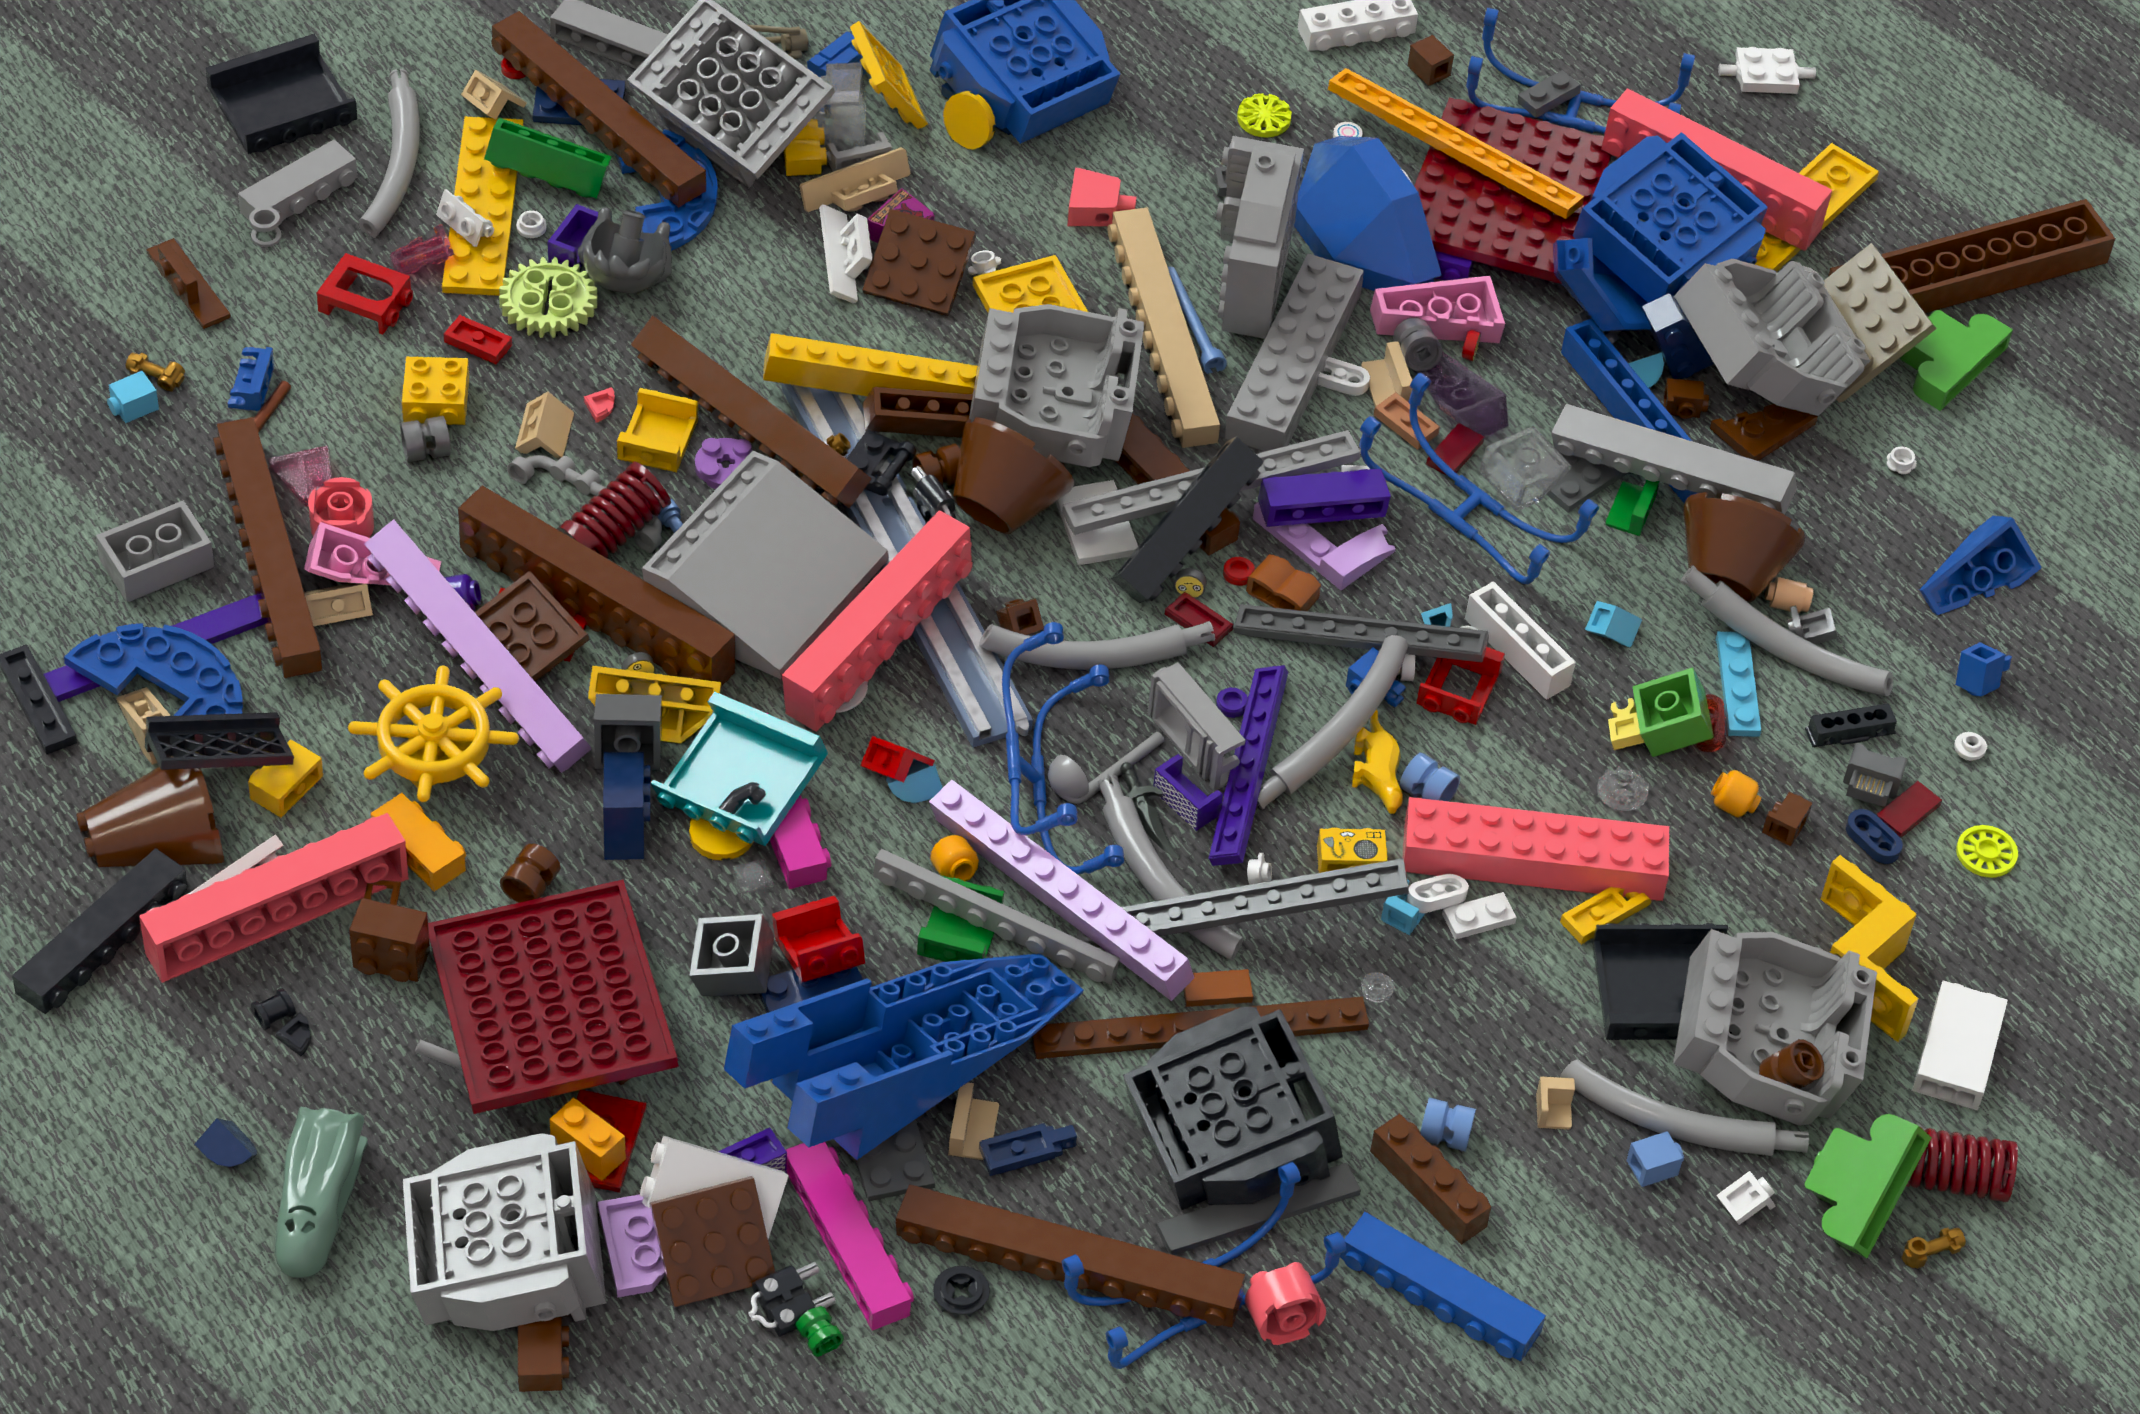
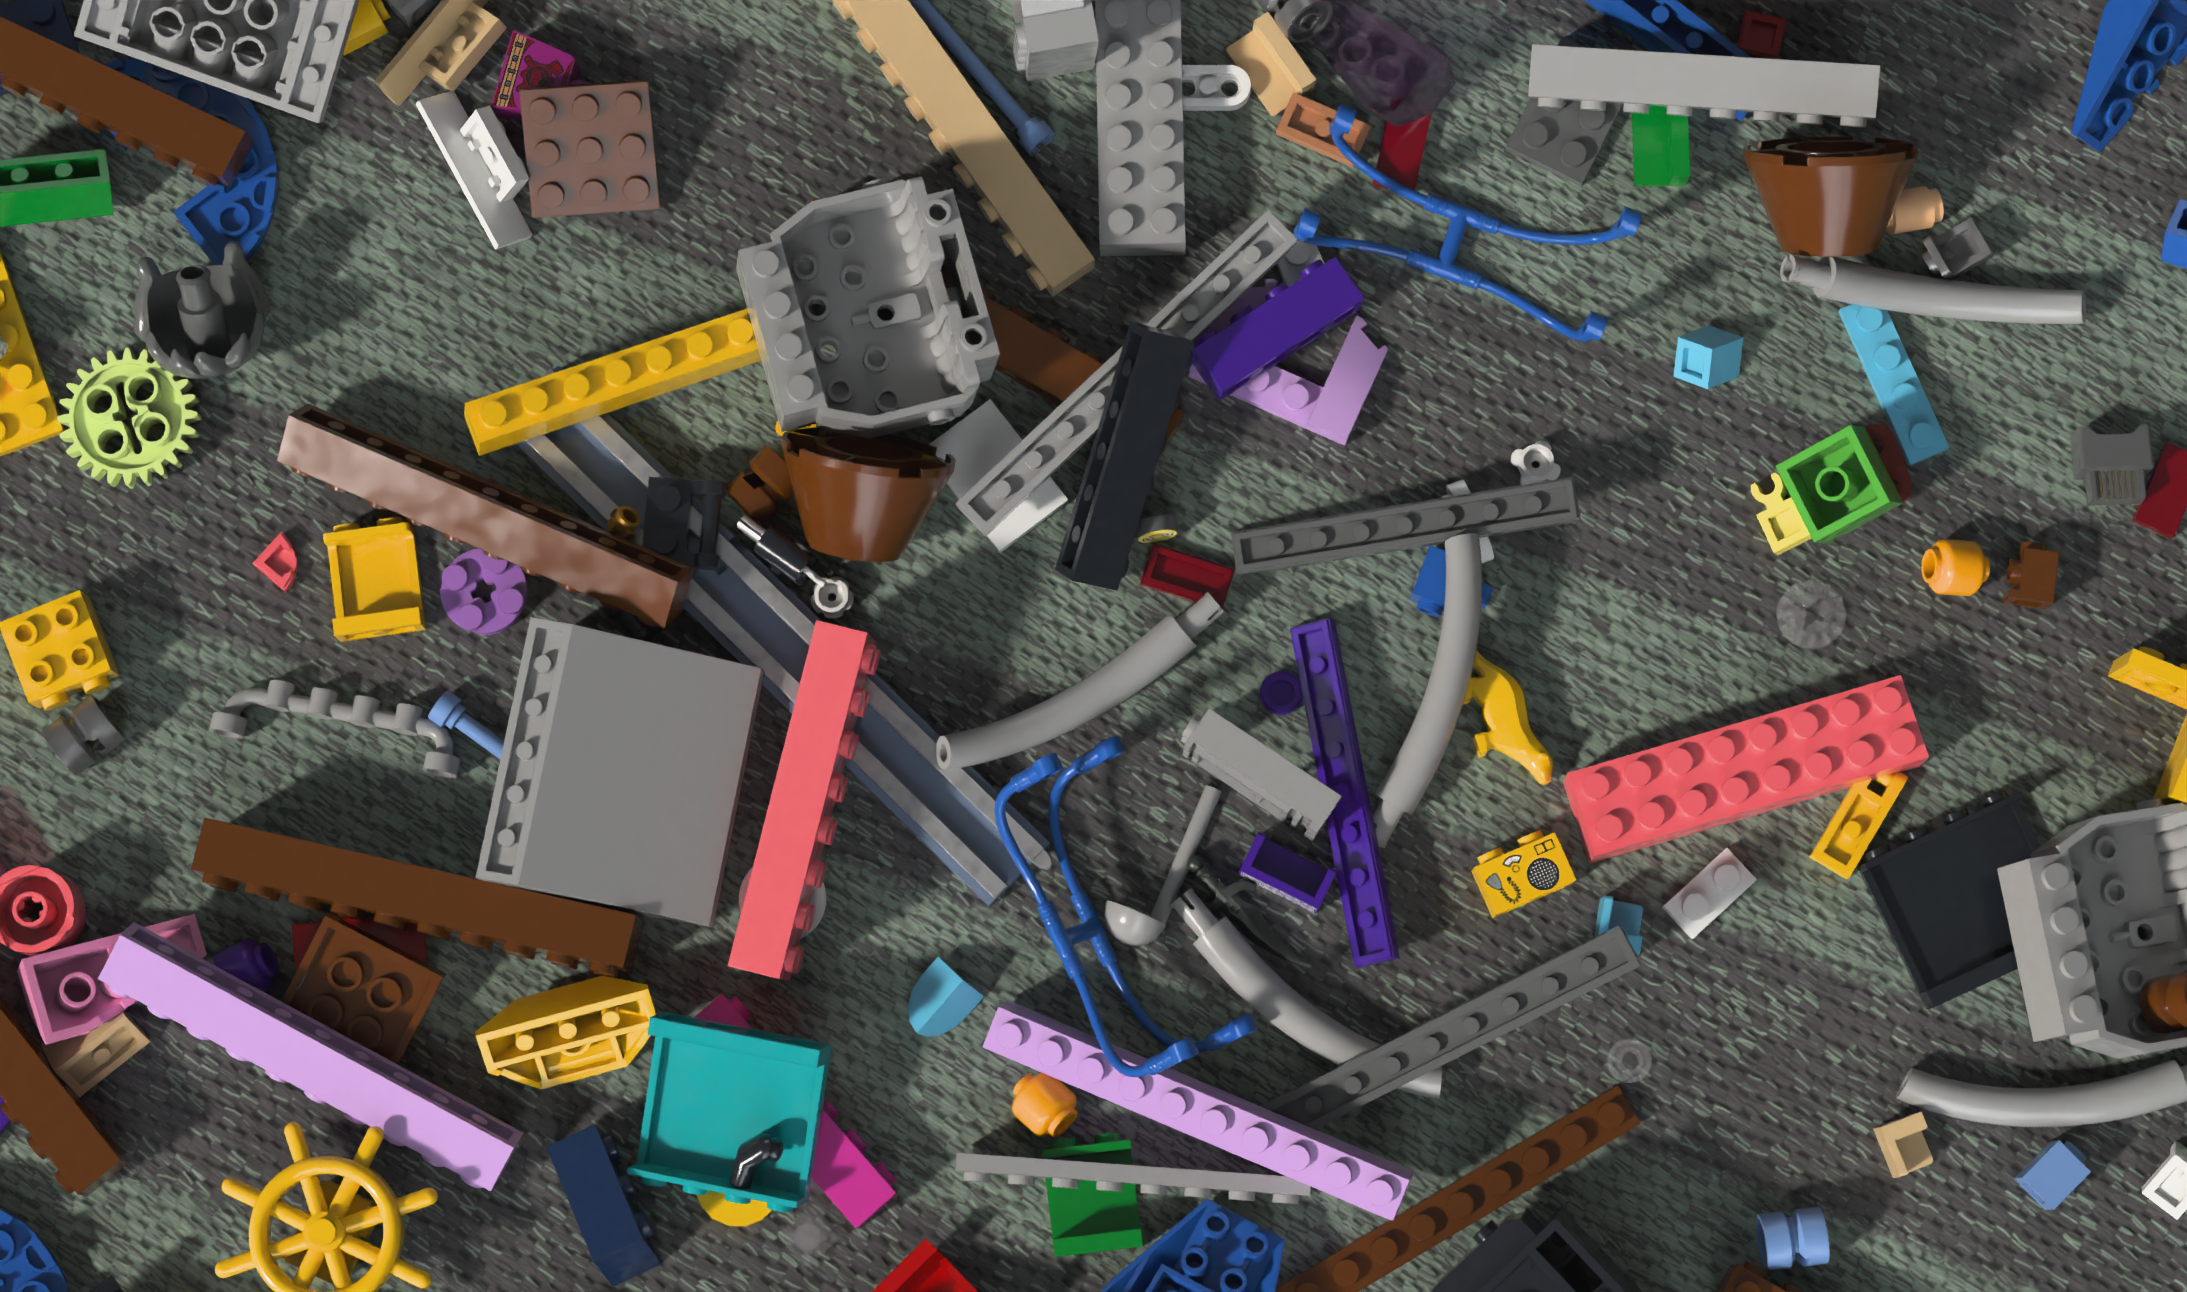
camera: 20 degrees left, 30 degrees up
red plate [444,315,512,365] -> none
tan panel [515,392,574,458] -> none
white plate [516,211,546,238] -> none
dark purple panel [547,204,598,268] -> none
dark red piece [557,461,671,559] -> none
dark grey brick [594,694,662,770] -> none
tile [622,652,656,673] -> none
red panel [860,736,935,783] -> none
reddish brown brick [863,387,973,438] -> none
white plate [968,250,1001,275] -> none
yellow plate [973,255,1088,313] -> none
reddish brown brick [996,598,1044,635] -> none
dark orange tile [1183,969,1253,1007] -> none
red tile [1223,557,1255,586] -> none
dark orange brick [1246,554,1321,611] -> none
white plate [1247,853,1272,885] -> none
medium blue wheel [1399,753,1461,802] -> none
white plate [1407,874,1469,913] -> none
red panel [1416,647,1505,725] -> none
medium azure brick [1421,603,1453,627] -> none
white brick [1465,581,1576,700] -> none
clear slope [1479,426,1571,512] -> none
black piece [1805,703,1897,747] -> none
dark blue plate [1846,809,1903,864] -> none

